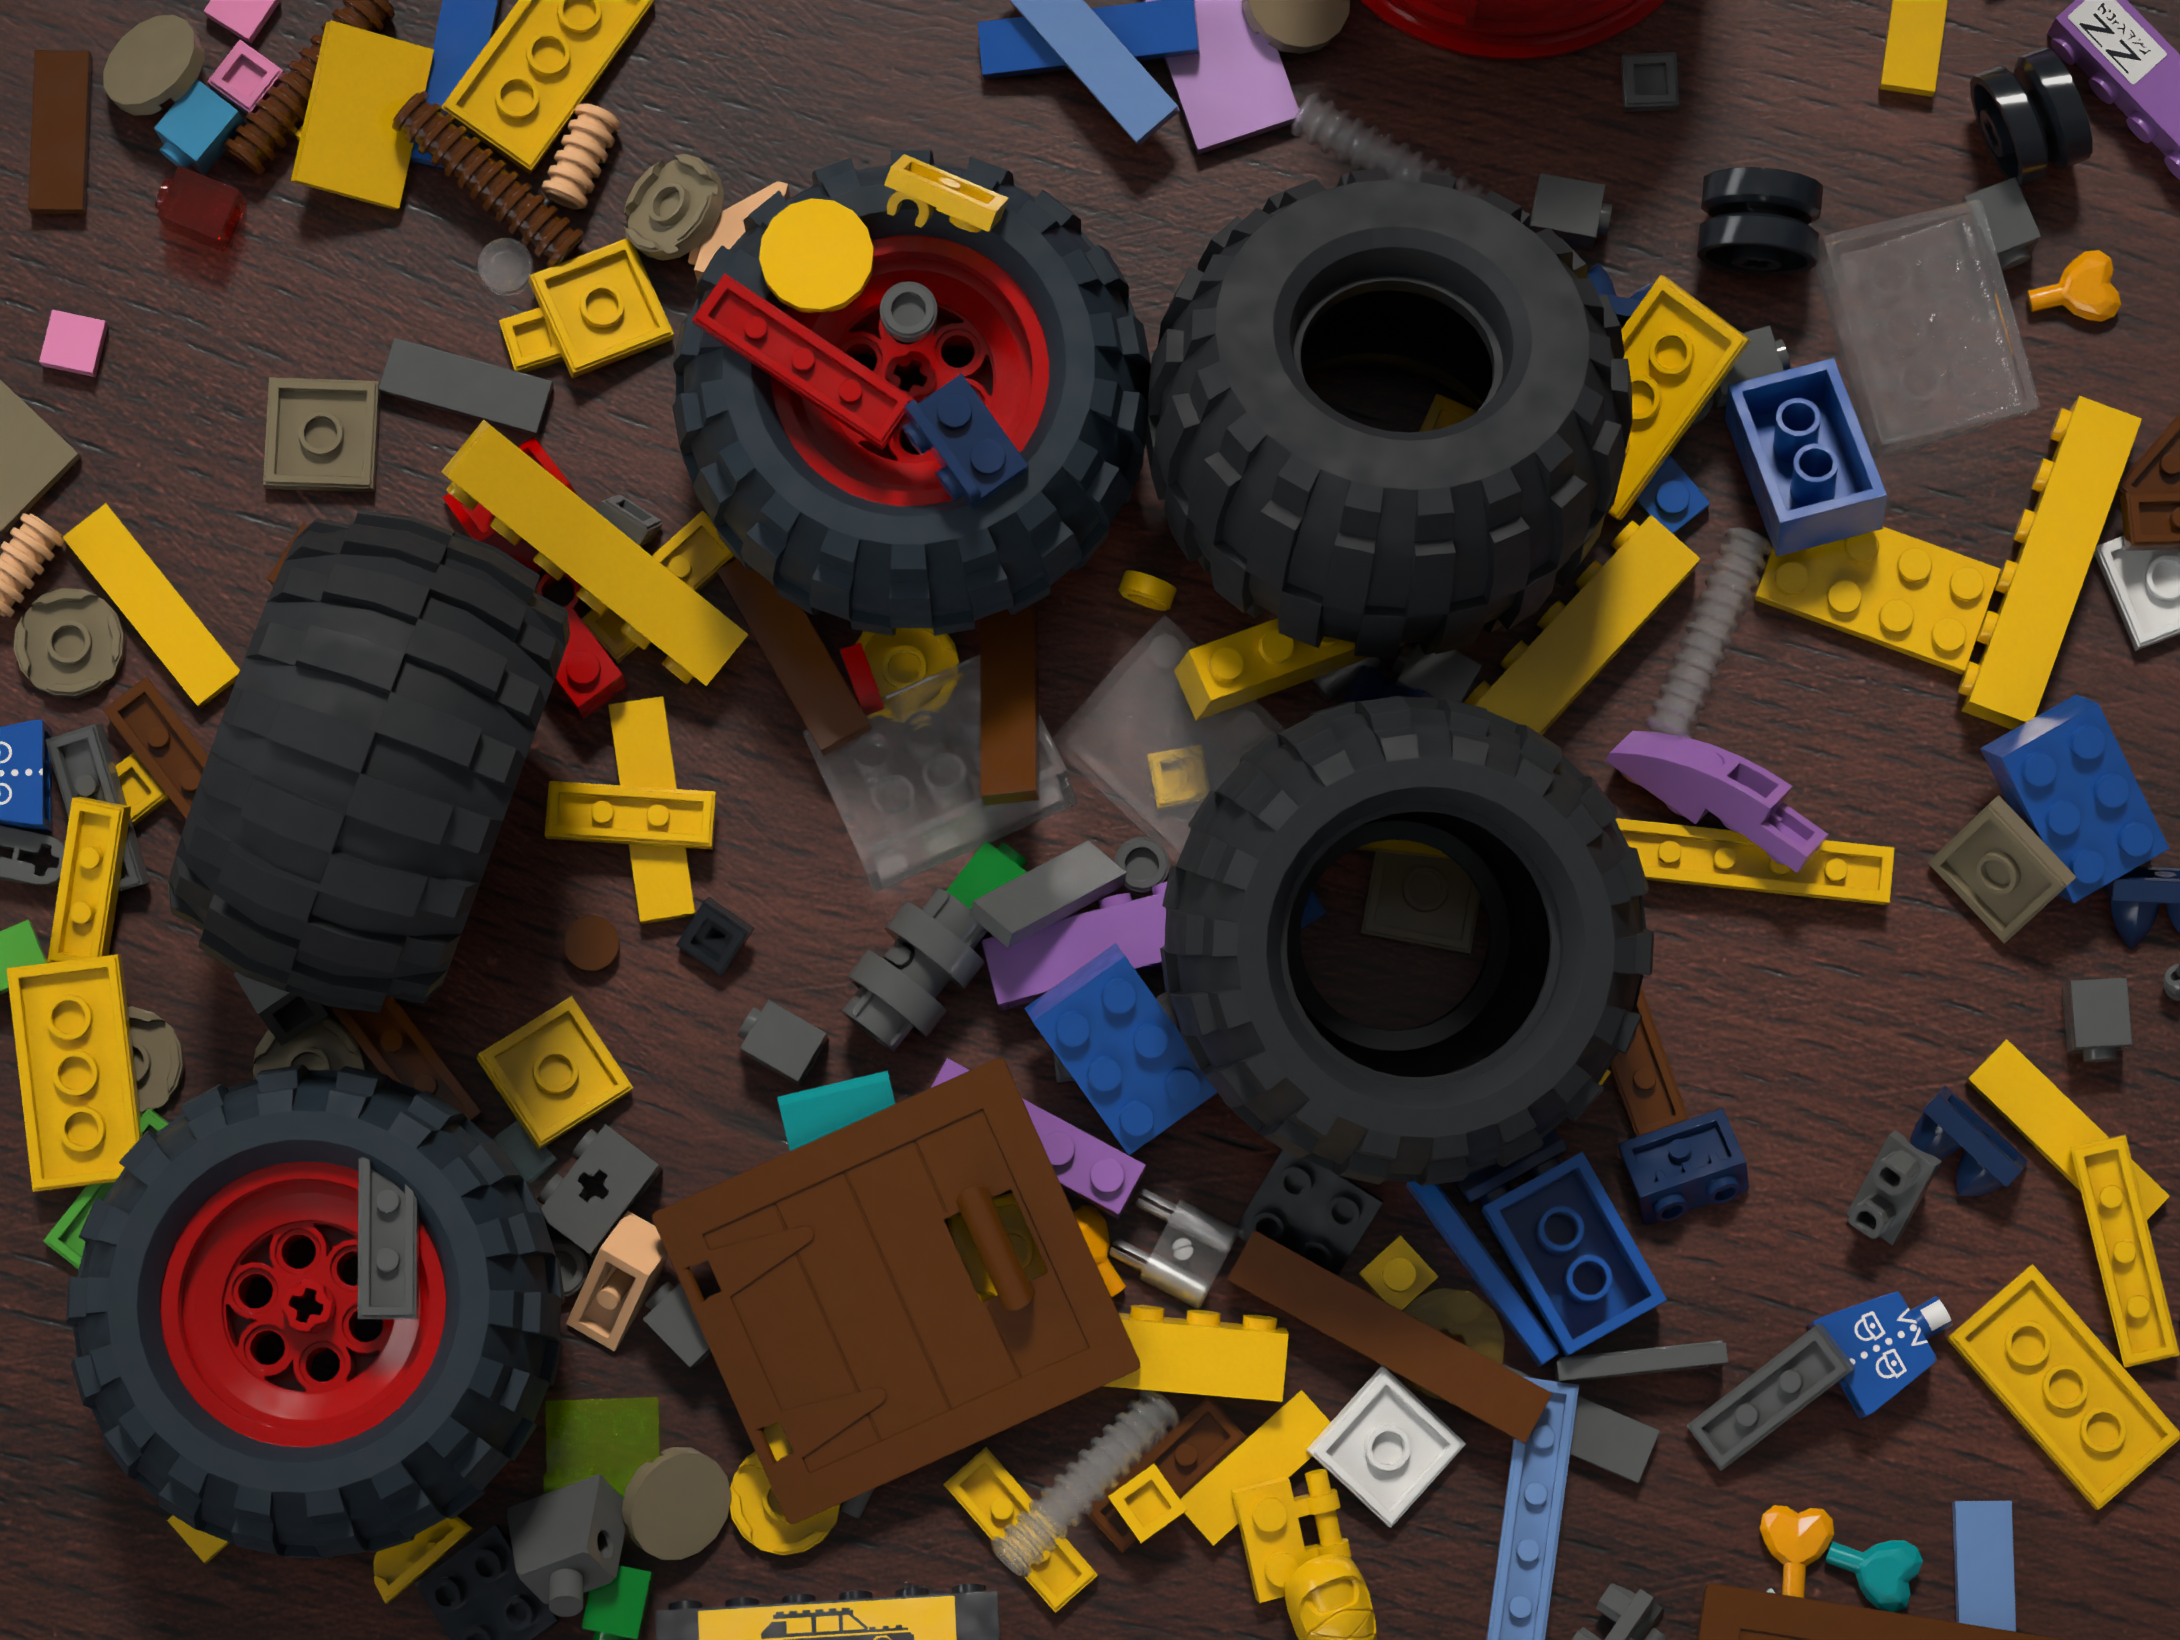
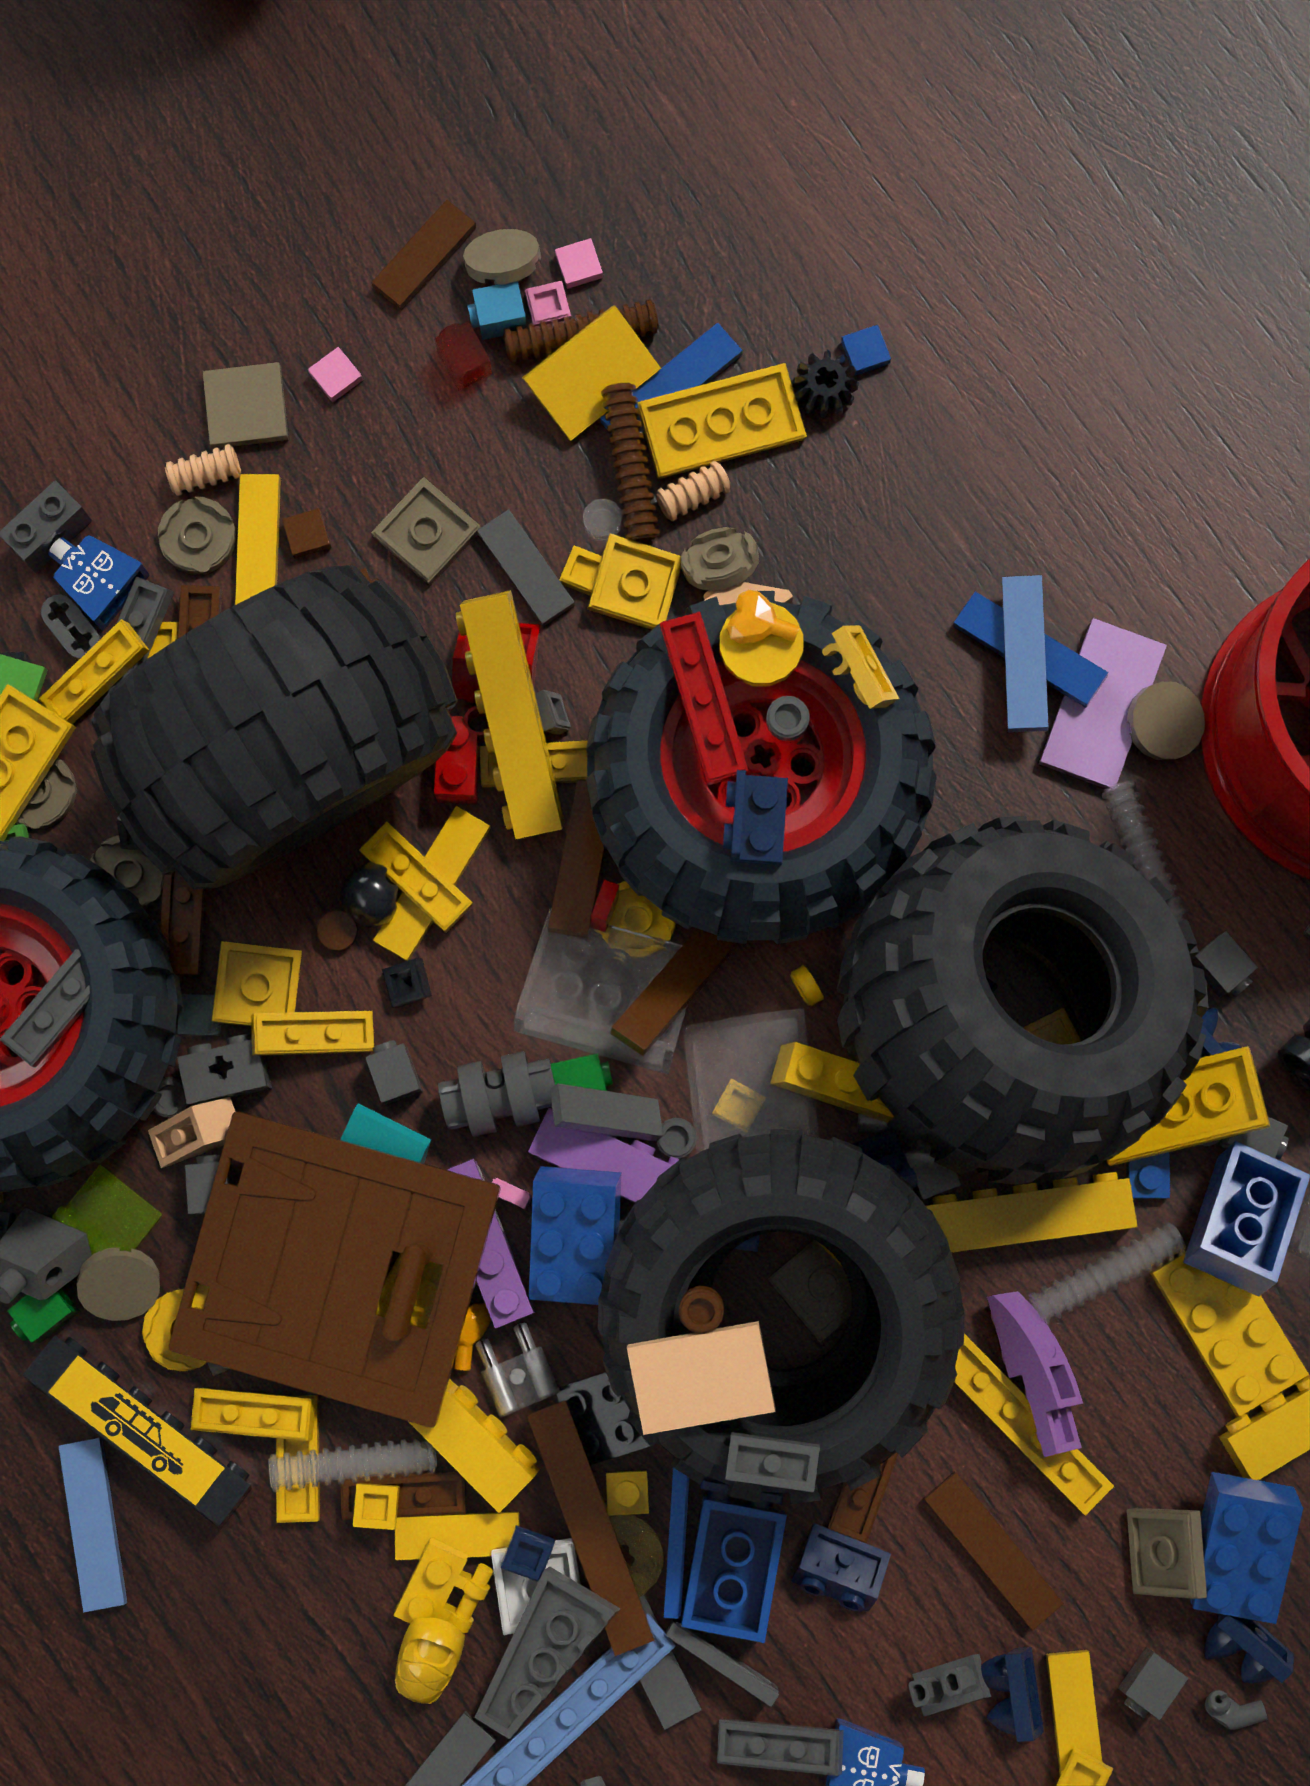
camera: 40 degrees right, 0 degrees up
none -> yellow tile [191,1388,316,1441]
none -> yellow tile [251,1011,374,1055]
none -> reddish brown tile [282,508,332,559]
none -> black hair [340,862,398,928]
none -> dark grey wing [474,1567,621,1739]
none -> bright pink tile [492,1178,532,1210]
none -> dark blue tile [501,1525,555,1582]
none -> light nougat tile [627,1321,775,1435]
none -> reddish brown tile [679,1286,724,1333]
none -> dark grey plate [725,1432,820,1492]
none -> light orange rock [727,590,800,644]
none -> reddish brown tile [924,1471,1064,1631]

